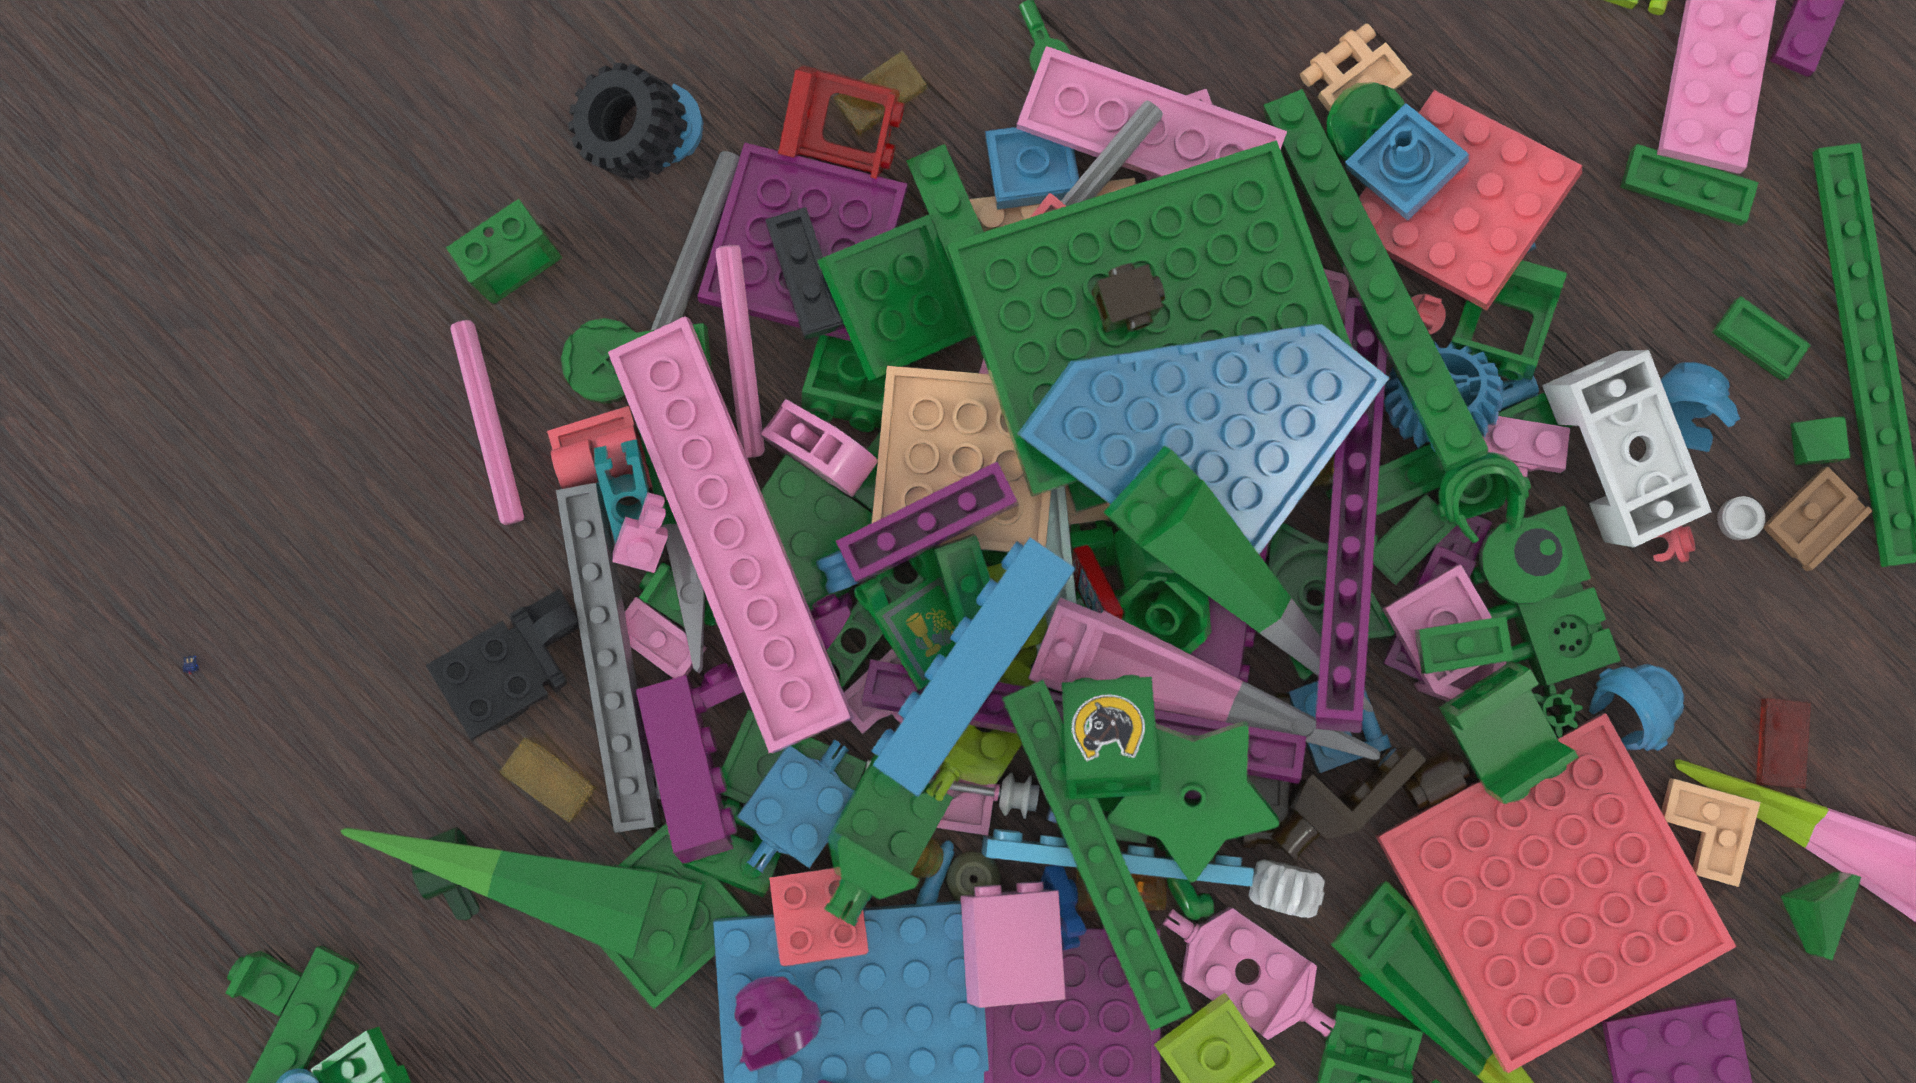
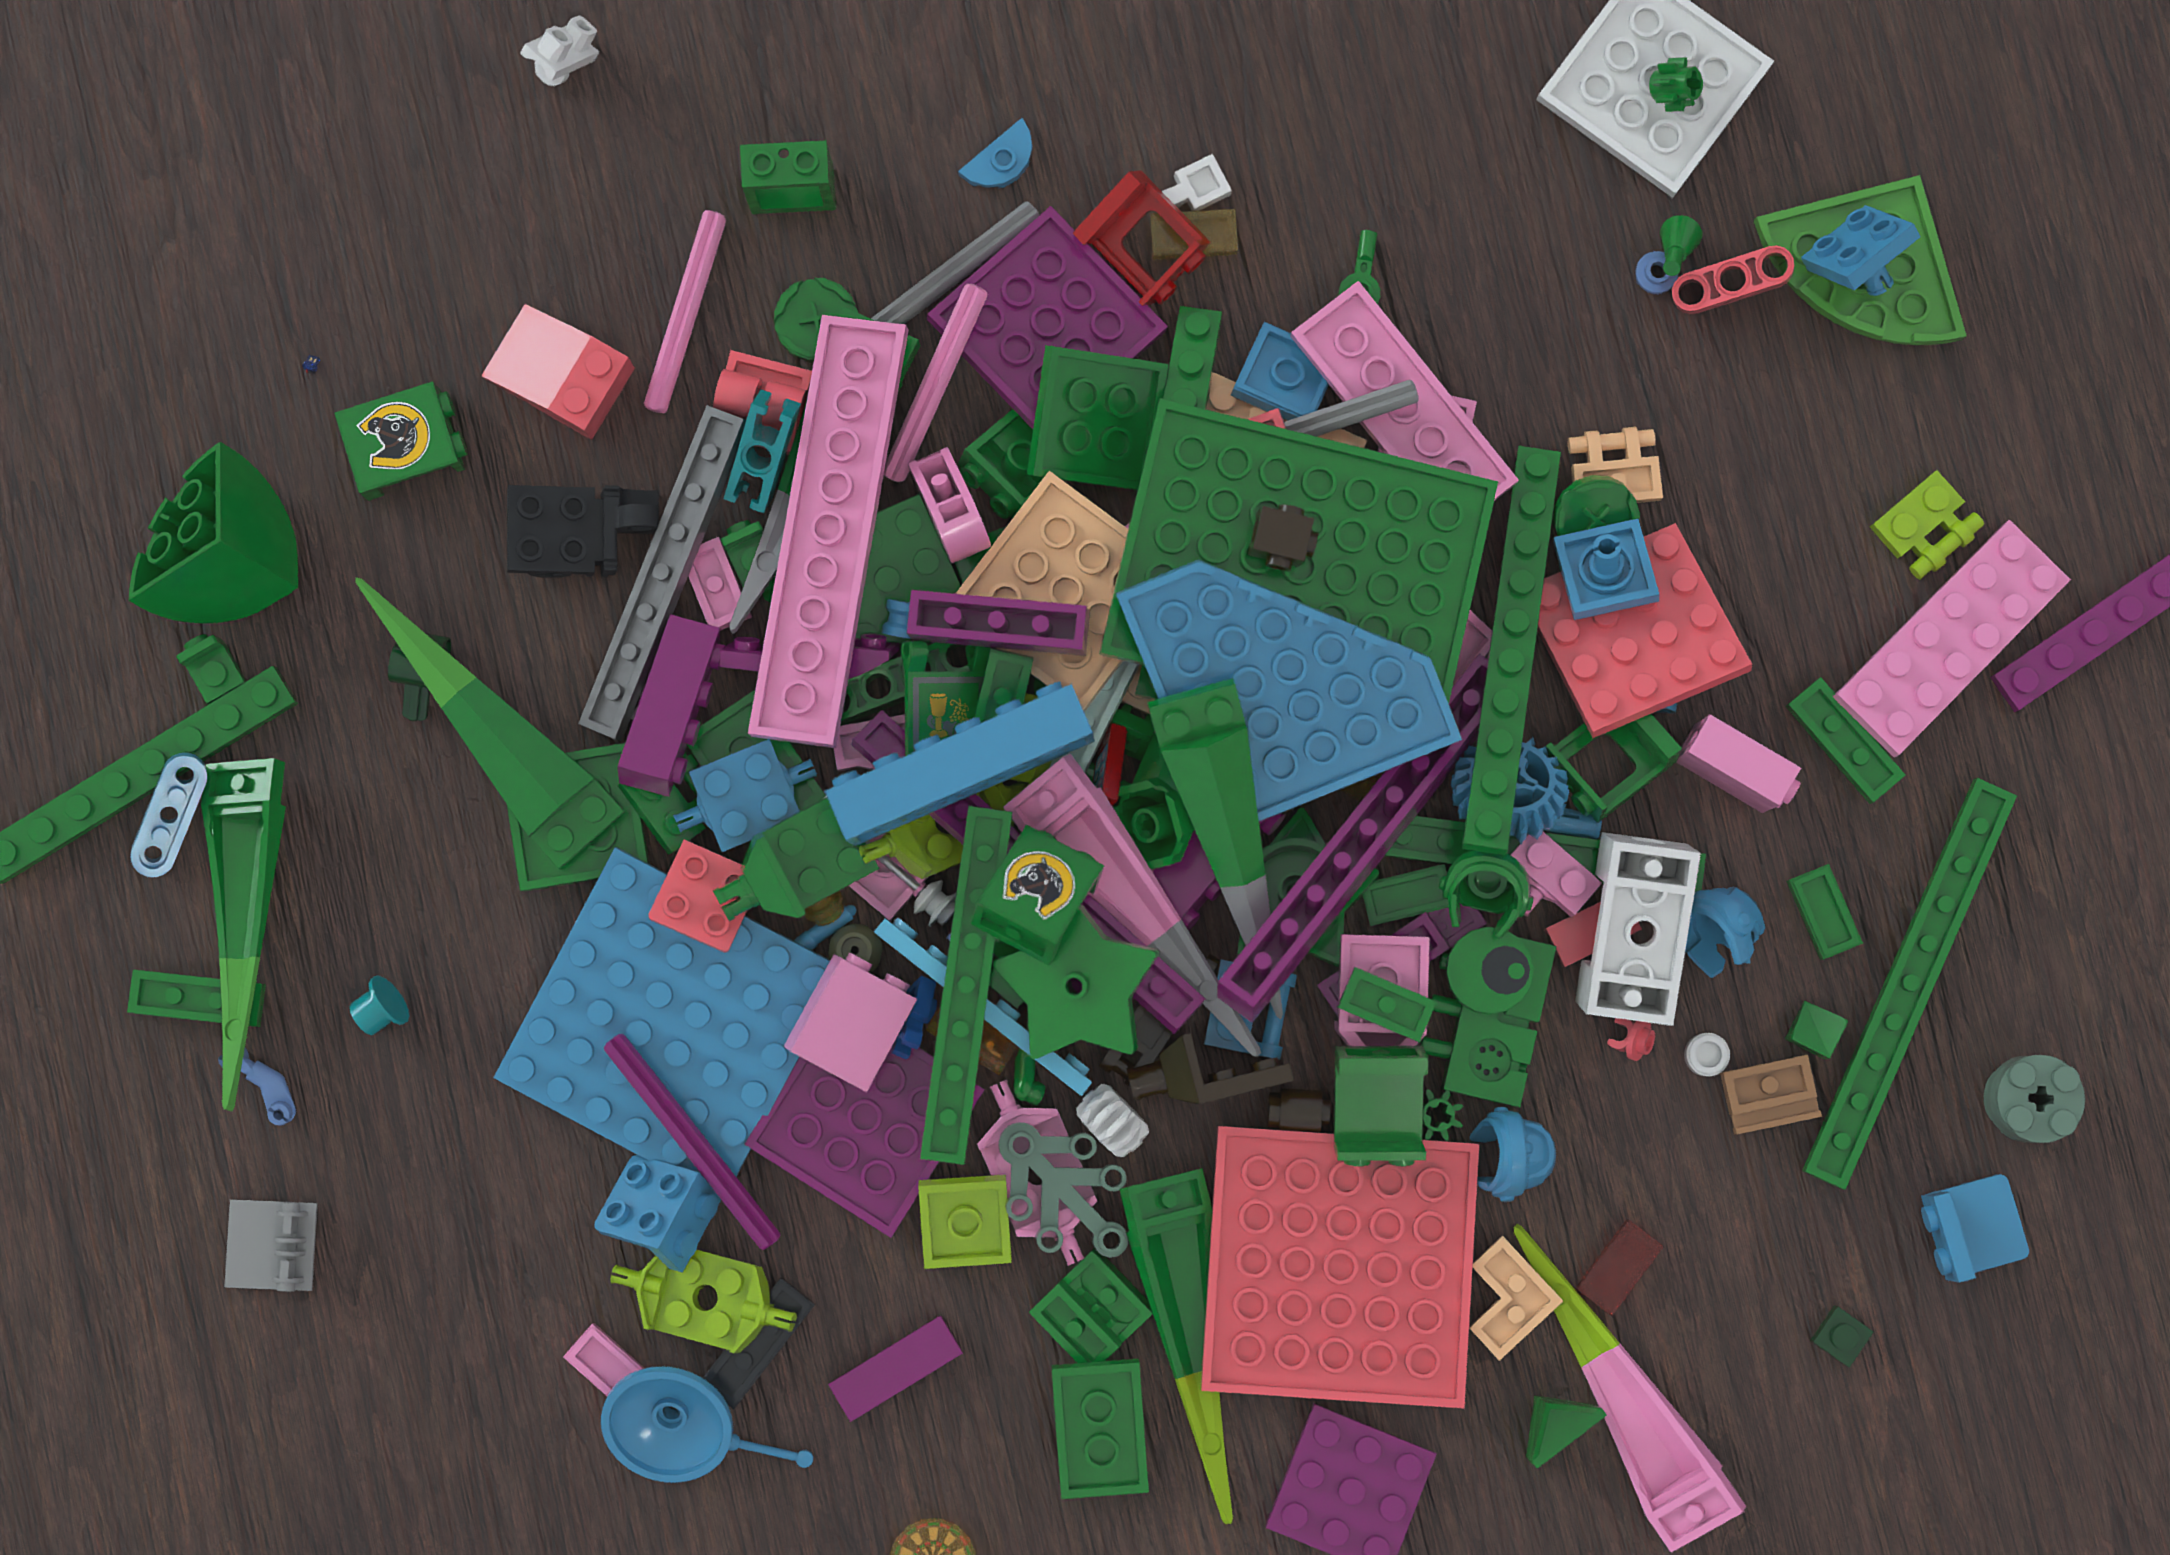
camera: 30 degrees right, 0 degrees up
clear yellow plate [499,737,597,823] -> none
black tyre [568,63,687,180] -> none
bright pink plate [612,493,668,573] -> none
magenta helmet [734,976,822,1071] -> none
black tile [765,207,846,340] -> none
coral plate [1411,294,1446,336] -> none
none -> green brick [128,442,298,623]
none -> green panel [334,381,468,501]
none -> slope [482,304,635,440]
none -> white hips [520,15,599,86]
none -> sand green plant [998,1122,1128,1257]
none -> white plate [1158,154,1232,218]
none -> coral tile [1544,901,1642,968]
none -> bright pink brick [1676,714,1801,813]

